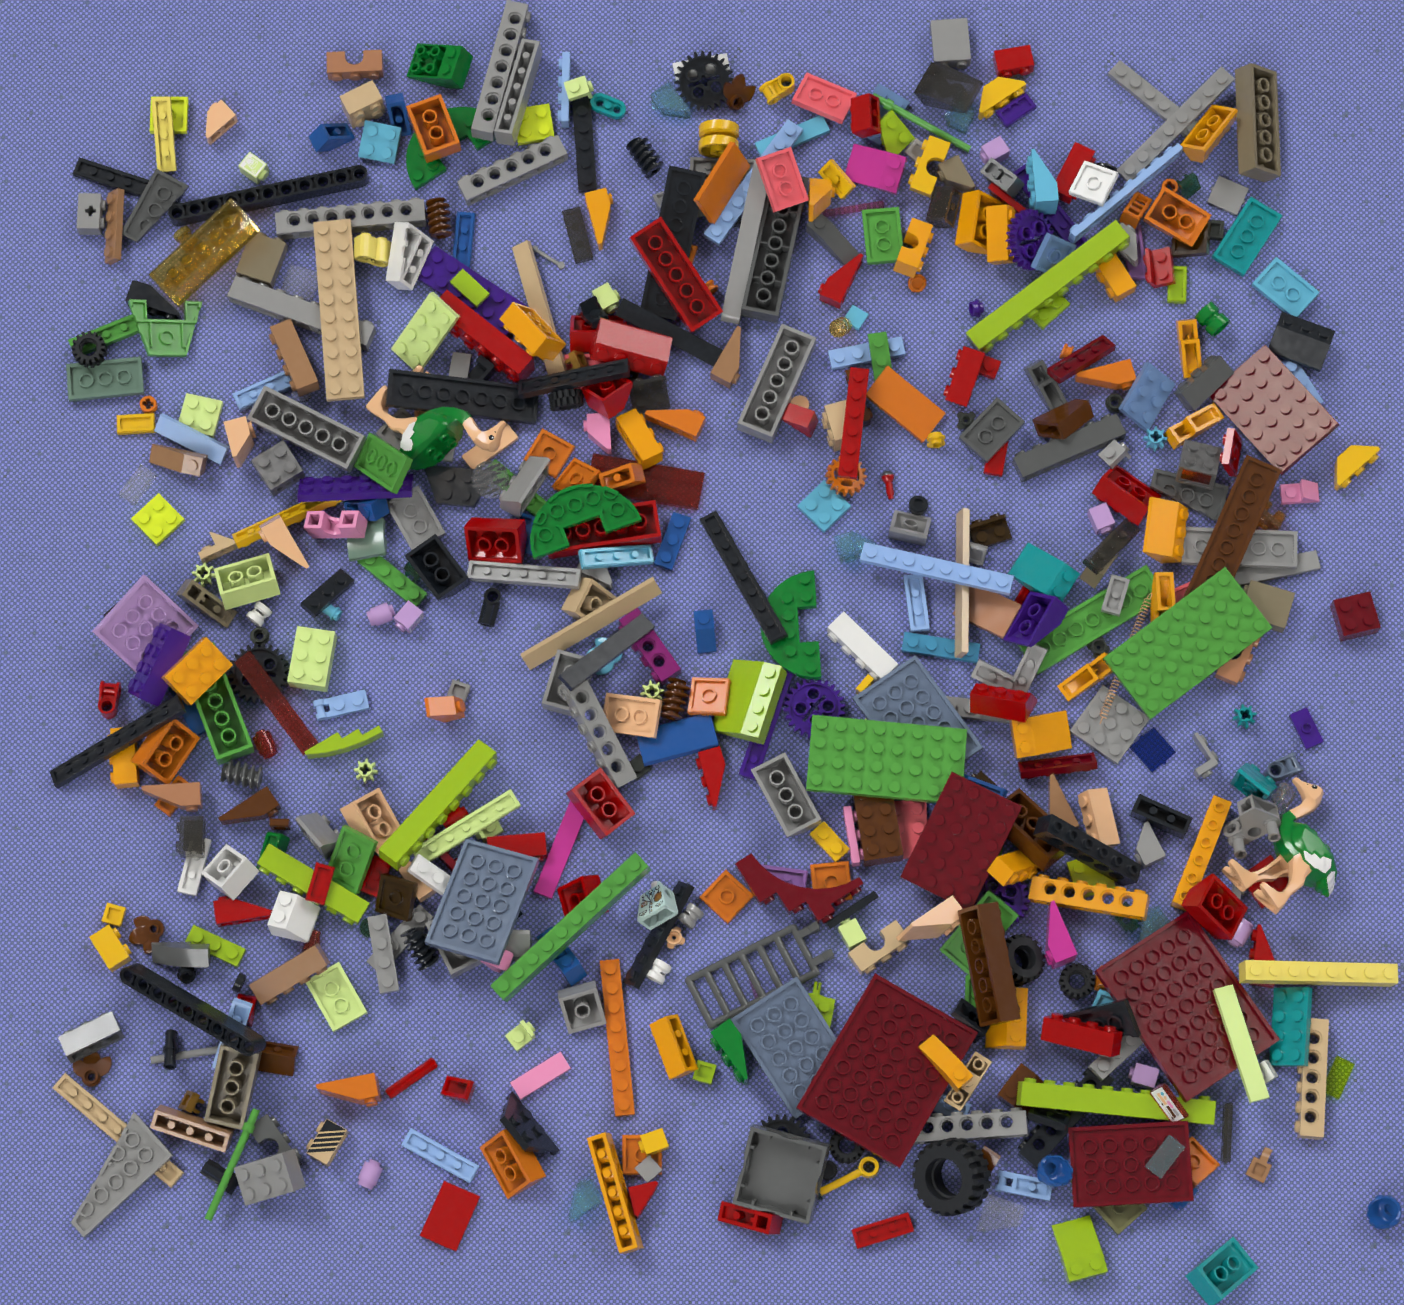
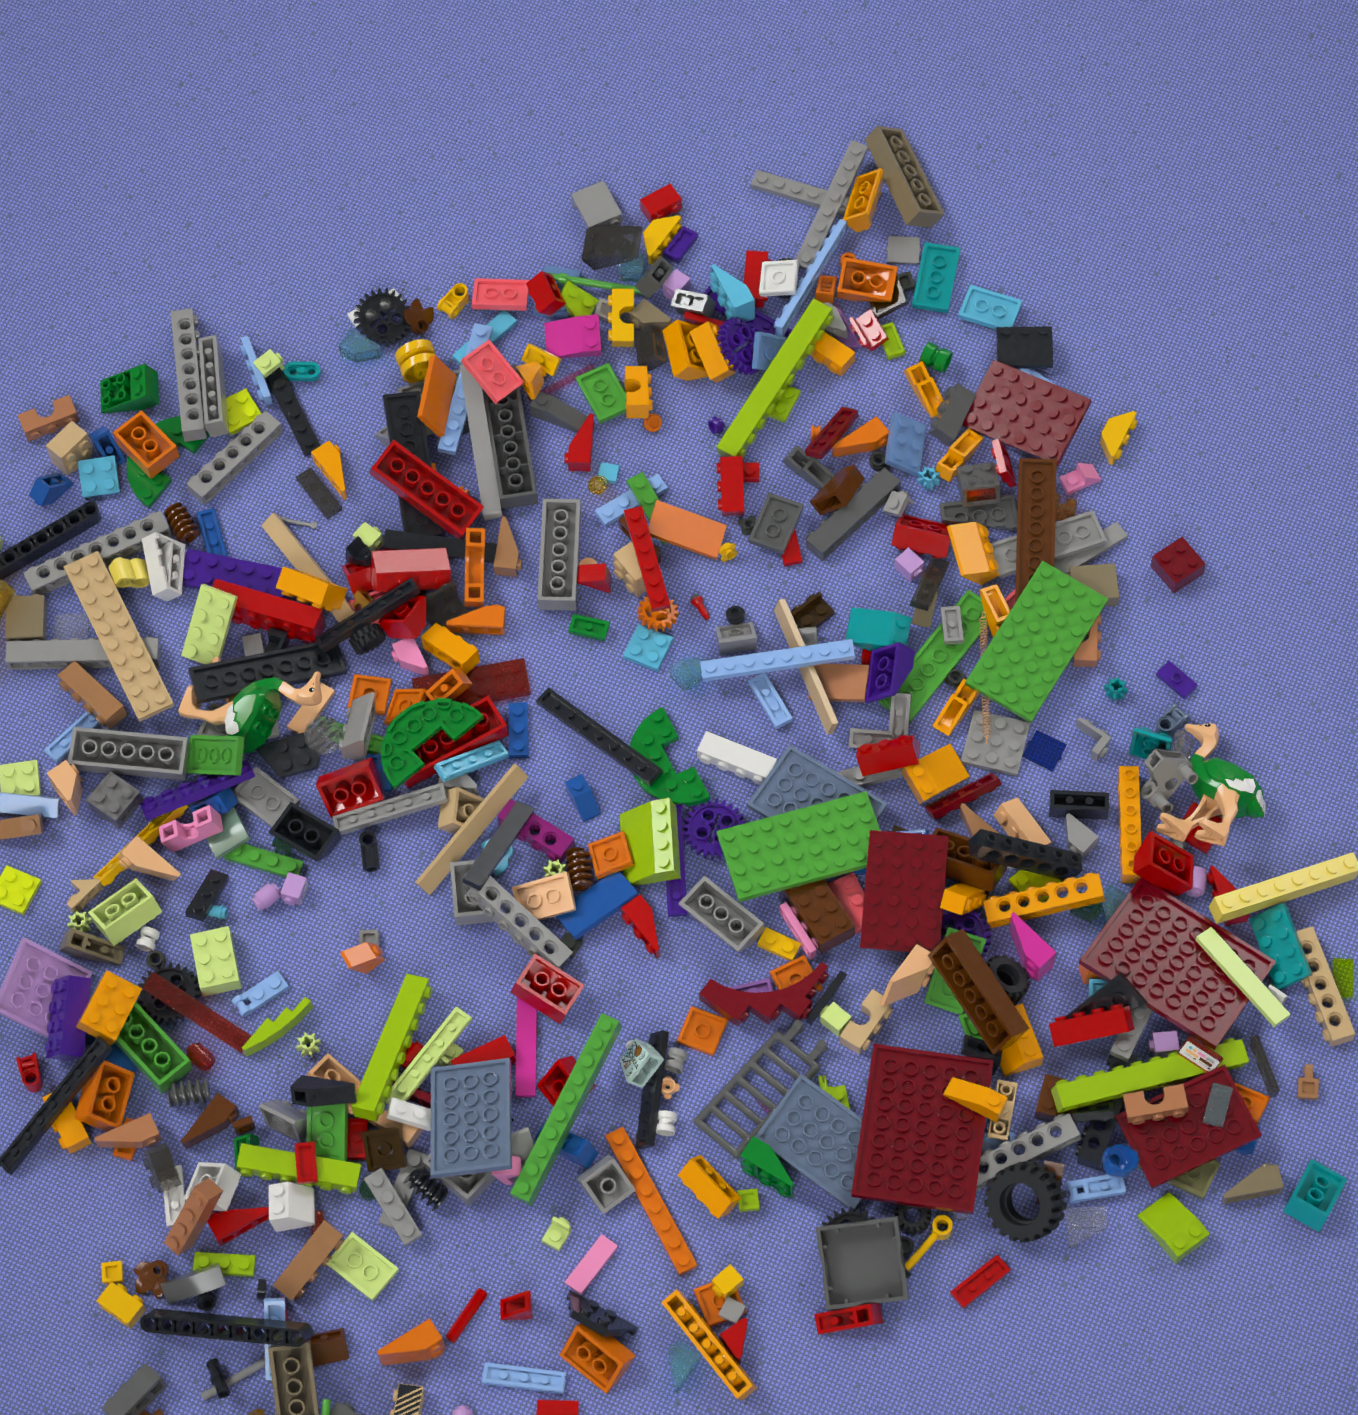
camera: 20 degrees left, 10 degrees down
lime tile [450,269,490,308] -> none
black piece [626,137,664,178] -> none
yellow plate [856,674,874,694] -> none
dark azure plate [901,632,980,664] -> none
black tyre [1059,963,1095,1000] -> none
clear green tile [1176,172,1201,199] -> none
none -> nougat brick [164,1178,223,1256]
none -> black slope [290,1075,357,1107]
none -> orange arch [464,528,485,607]
none -> green plate [568,614,610,642]
none -> dark grey brick [635,256,674,298]
none -> nougat arch [1123,1084,1188,1125]
none -> dark tan slope [1221,1163,1284,1205]

